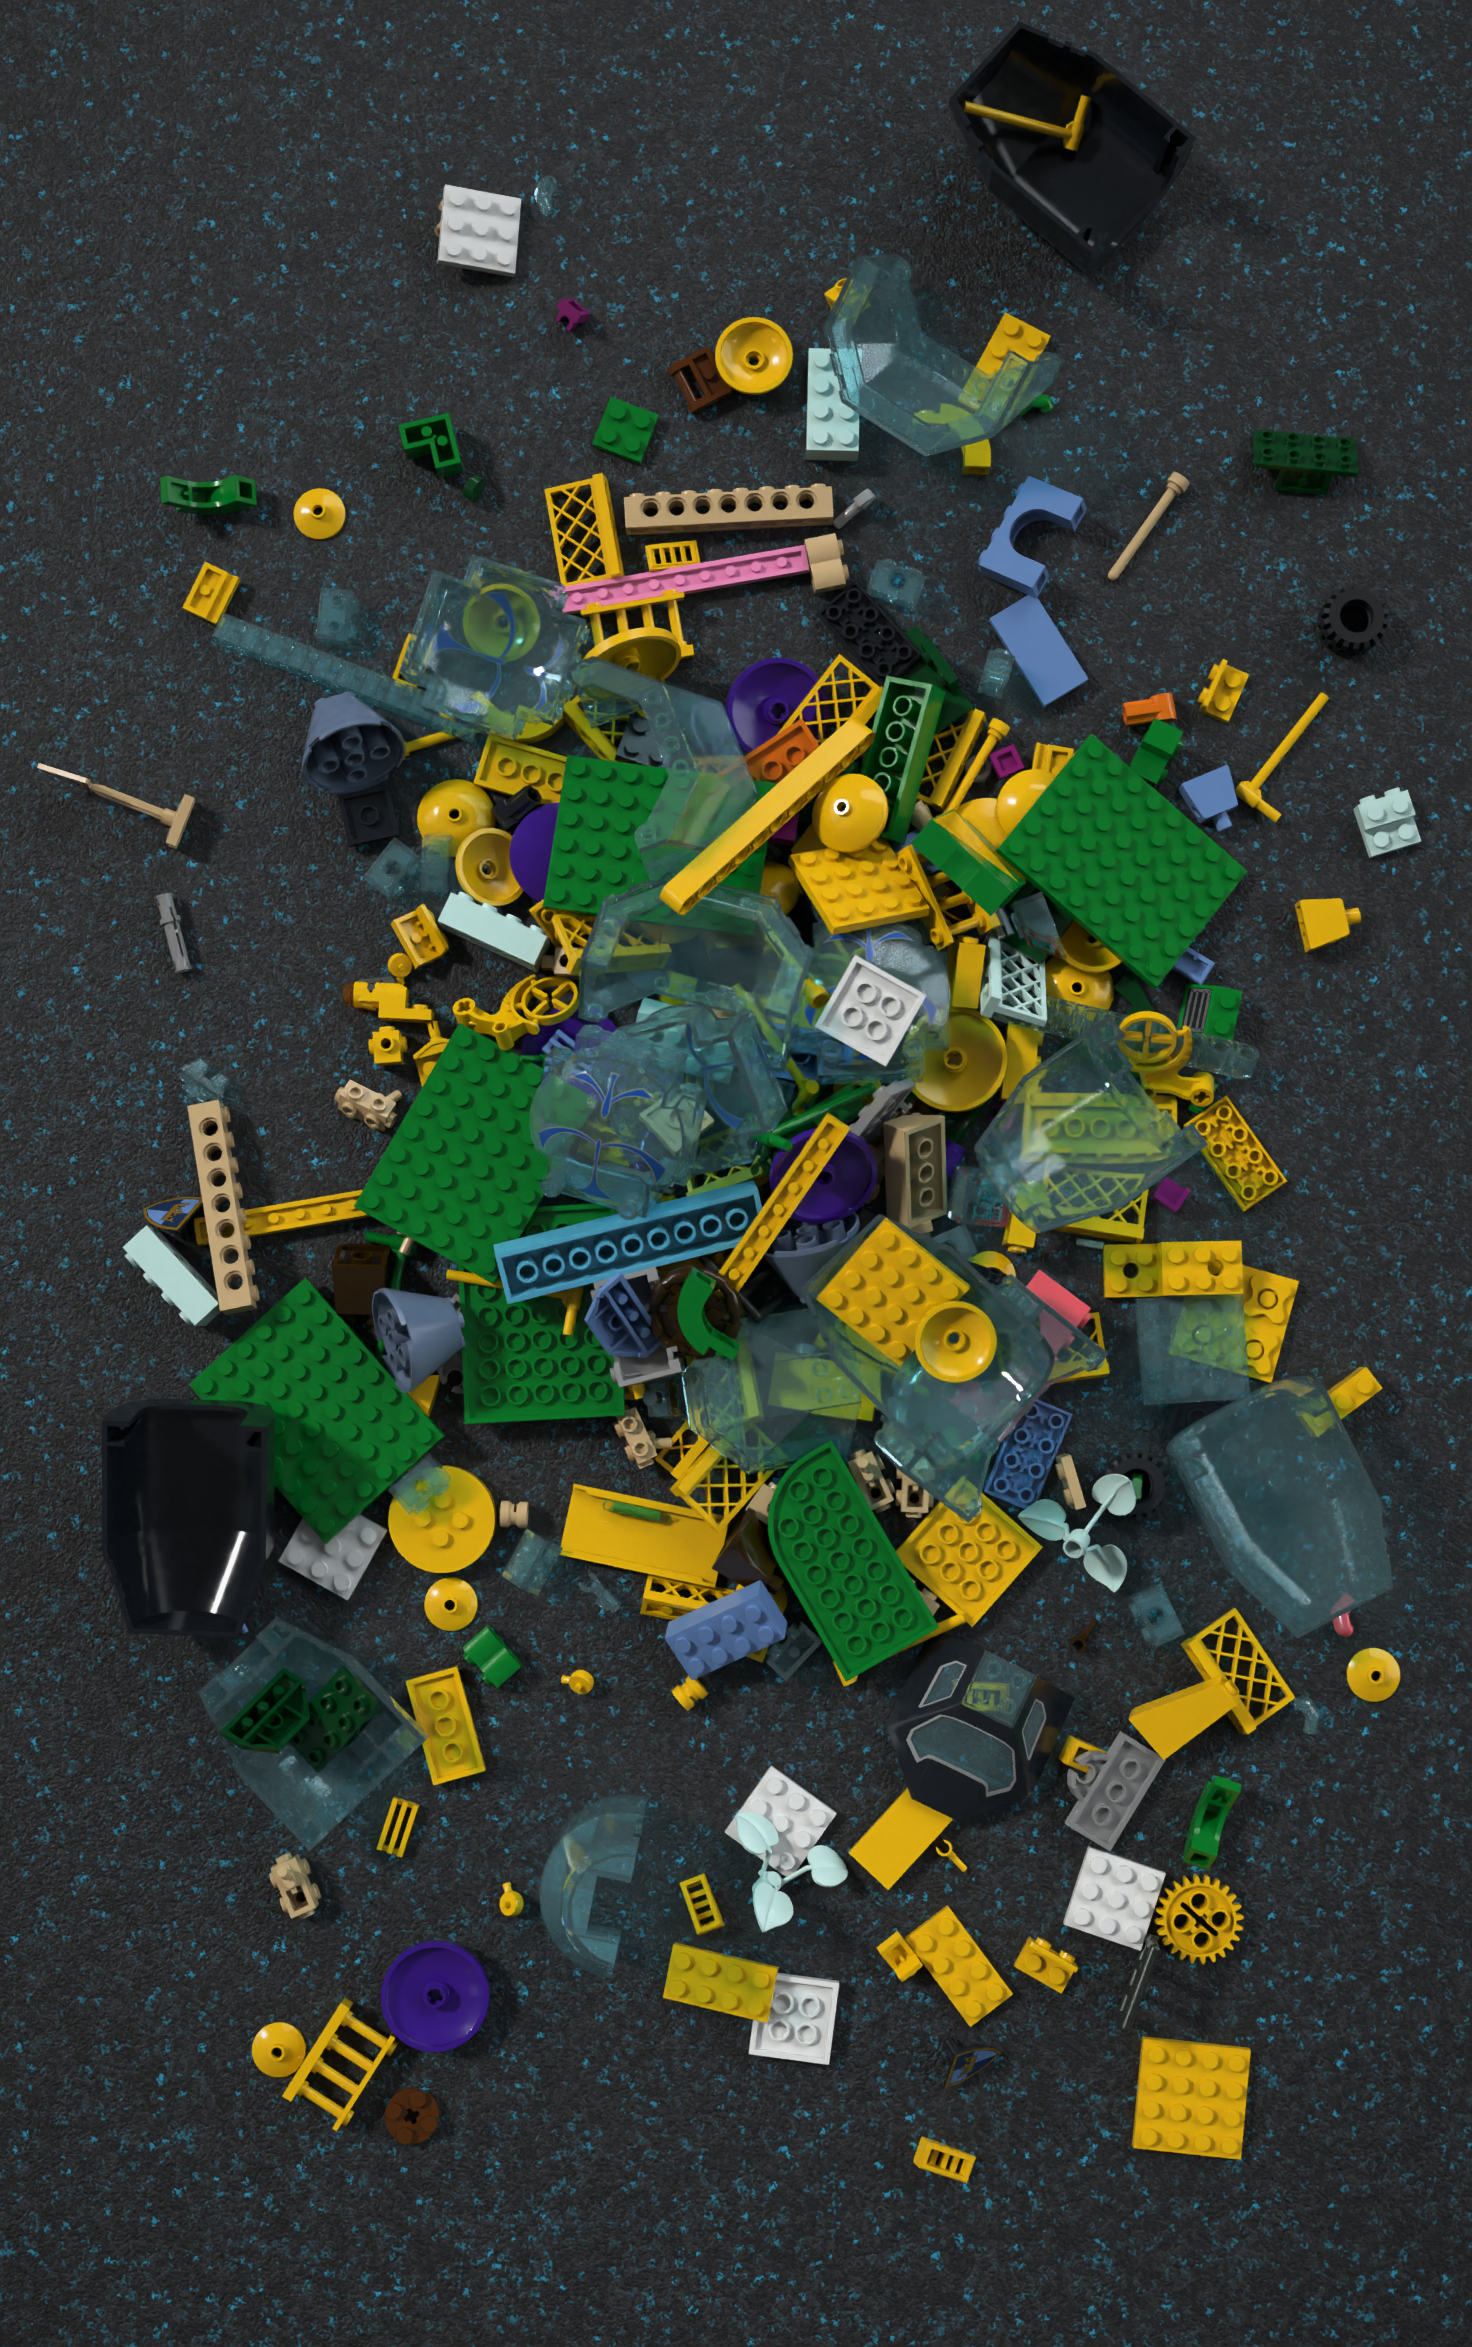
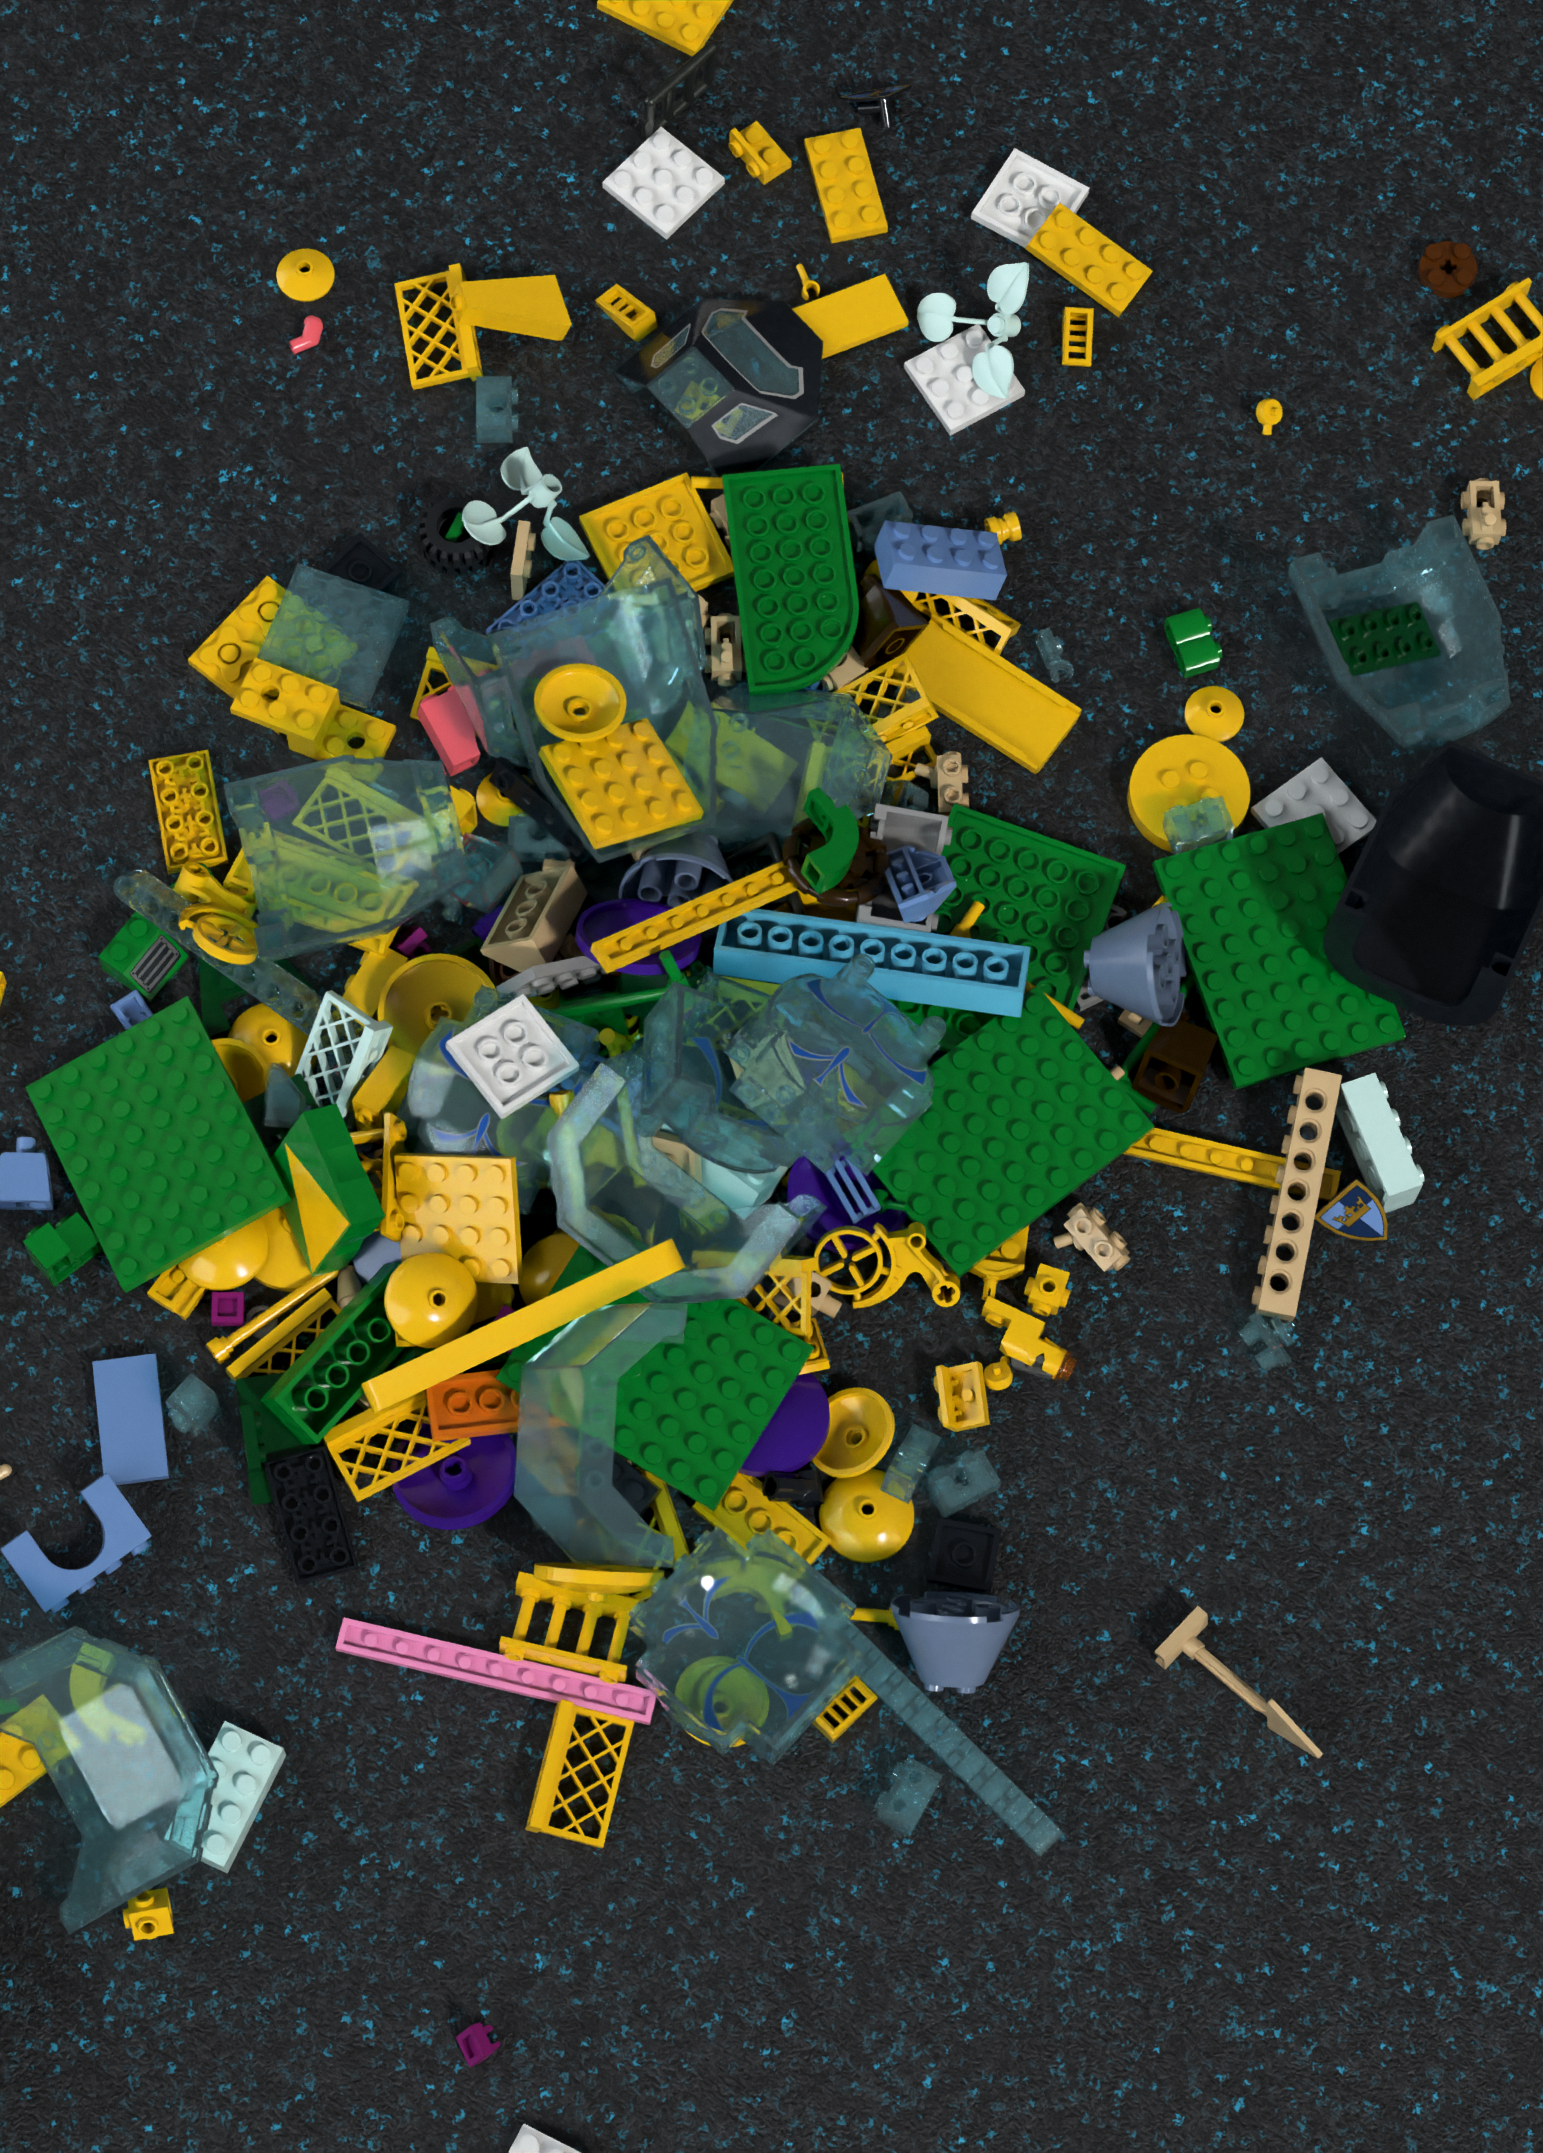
camera: 160 degrees left, 15 degrees down
light grey pin [155,893,192,973] -> none
green arch [160,475,257,514] -> none
yellow plate [182,562,241,626] -> none
dark green wedge [219,1667,310,1754] -> none
yellow dish [294,488,346,540] -> none
yellow tile [377,1796,419,1858] -> none
dark purple dish [381,1940,490,2052] -> none
green brick [398,413,464,478] -> none
yellow plate [406,1666,486,1785] -> none
light aqua brick [438,892,551,972] -> none
dark green tile [463,474,486,502] -> none
tan wheel [500,1501,529,1528] -> none
clear light blue brick [502,1528,563,1596] -> none
clear light blue windscreen [540,1794,648,1979] -> none
yellow piece [561,1670,594,1694] -> none
green plate [592,397,659,465] -> none
bright green piece [603,1500,671,1522] -> none
tan brick [624,484,834,535] -> none
yellow slope [645,540,700,572] -> none
reddish brown plate [667,346,732,415] -> none
yellow dish [715,317,793,395] -> none
tan brick [804,533,849,594] -> none
light grey bar [833,488,876,529] -> none
clear light blue brick [867,559,927,612] -> none
yellow bracket [877,1931,923,1982] -> none
yellow slope [913,2136,976,2183] -> none
light grey plate [1064,1731,1166,1851] -> none
dark brown hand [1070,1618,1099,1653] -> none
orange piece [1122,693,1177,727] -> none
yellow gear [1155,1874,1244,1965] -> none
clear light blue windscreen [1166,1376,1393,1639] -> none
green arch [1183,1776,1241,1870] -> none
clear light blue arm [1294,1696,1320,1735] -> none
yellow brick [1297,1367,1383,1436] -> none

